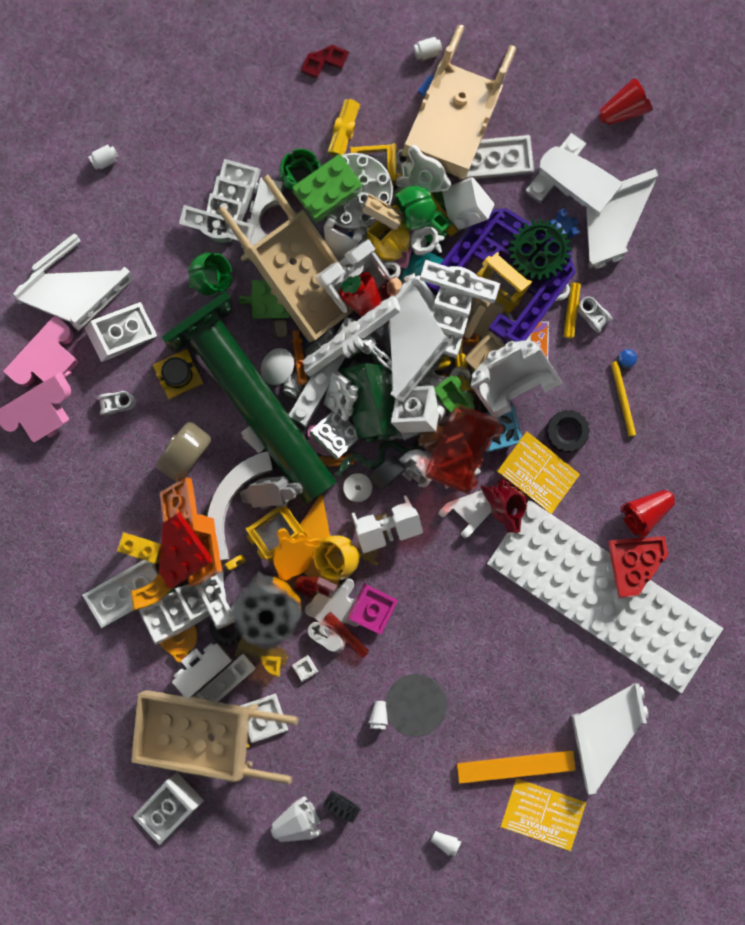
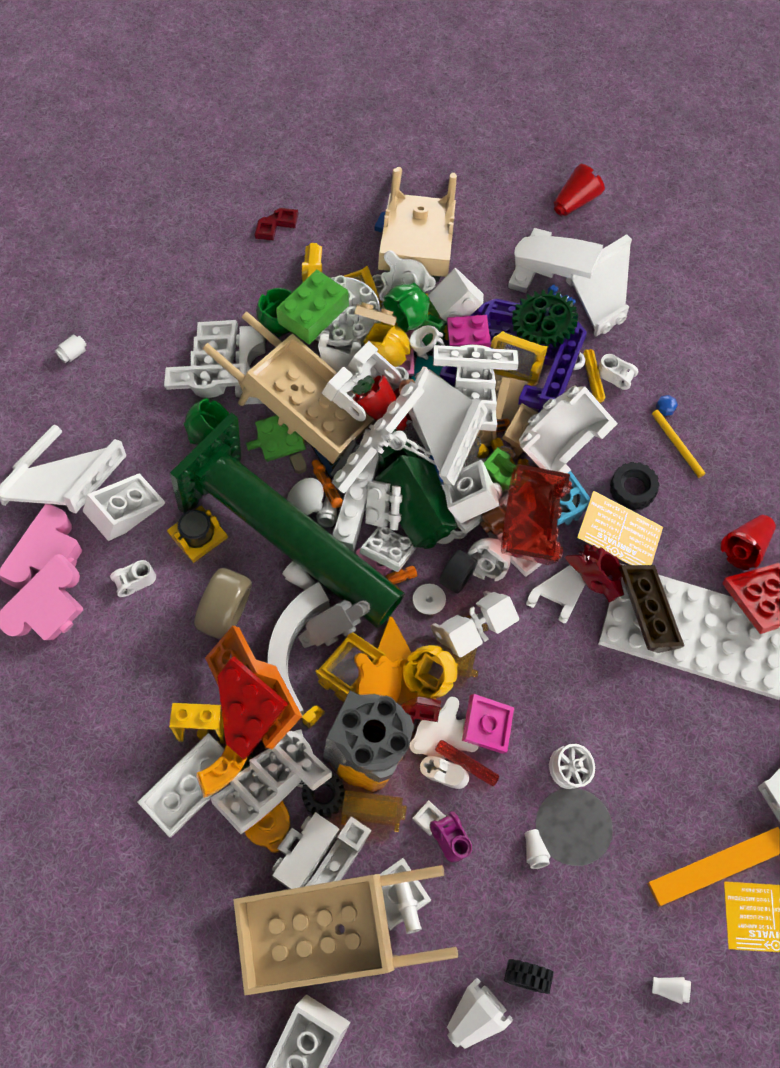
camera: 15 degrees left, 20 degrees down
yellow tile [261,656,281,677] -> none
clear green animal [335,439,420,477] -> none
white brick [414,37,442,60] -> none
white tile [459,135,534,180] -> none
none -> white pin [394,882,422,934]
none -> magenta piece [430,811,472,863]
none -> dark pink plate [447,315,491,348]
none -> white wheel [549,744,595,789]
none -> dark brown slope [619,565,684,653]

